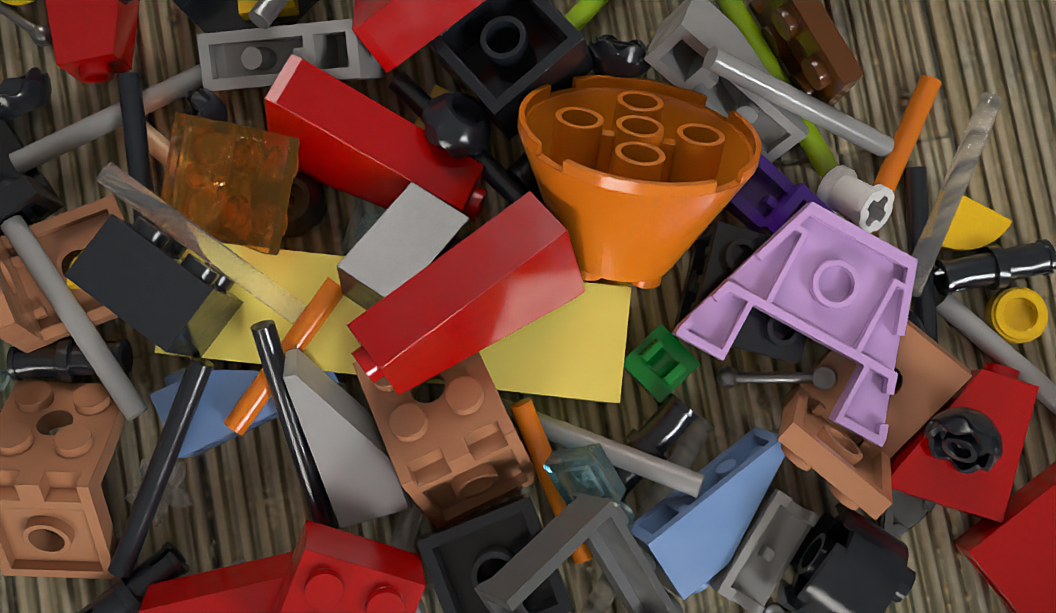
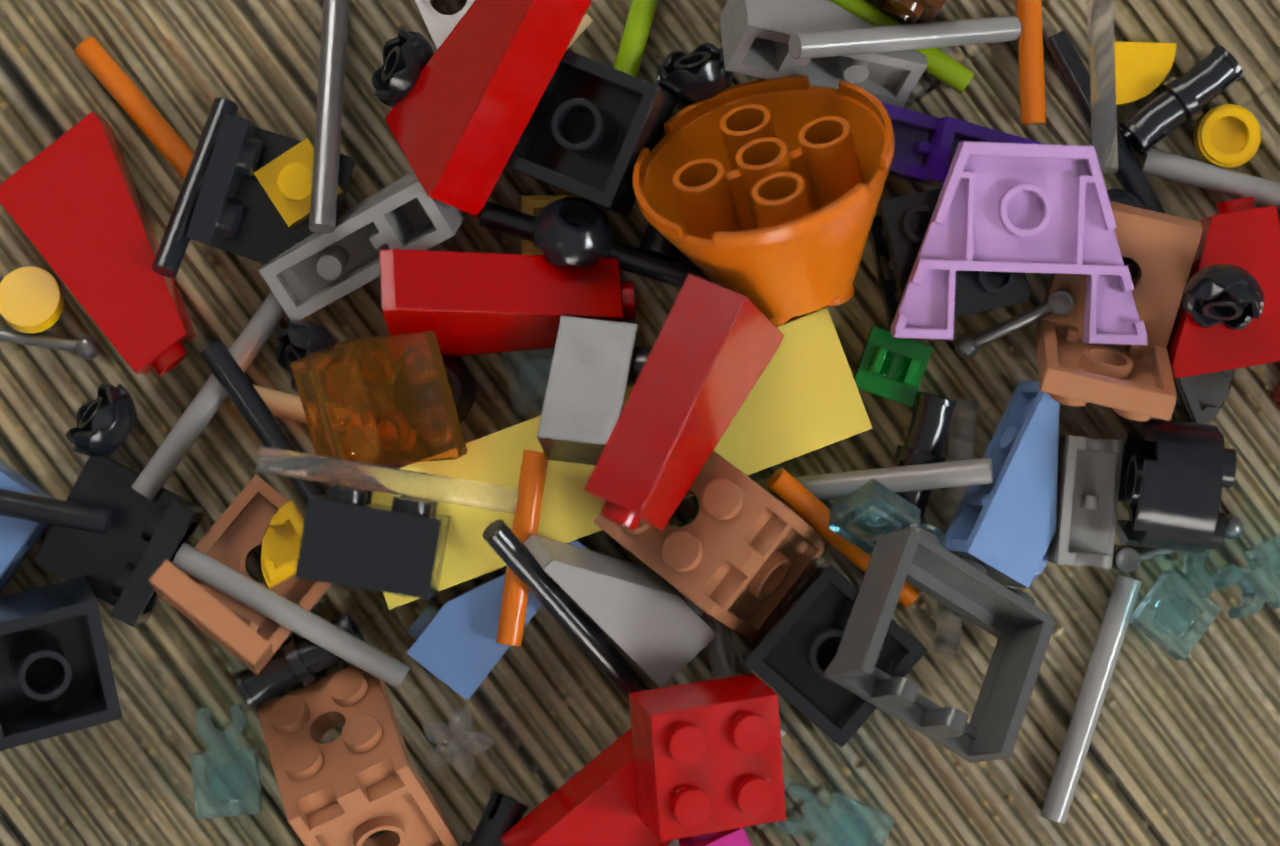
camera: 30 degrees left, 5 degrees up
black bar [108,356,214,578] -> none
white bush [816,165,895,233] -> none

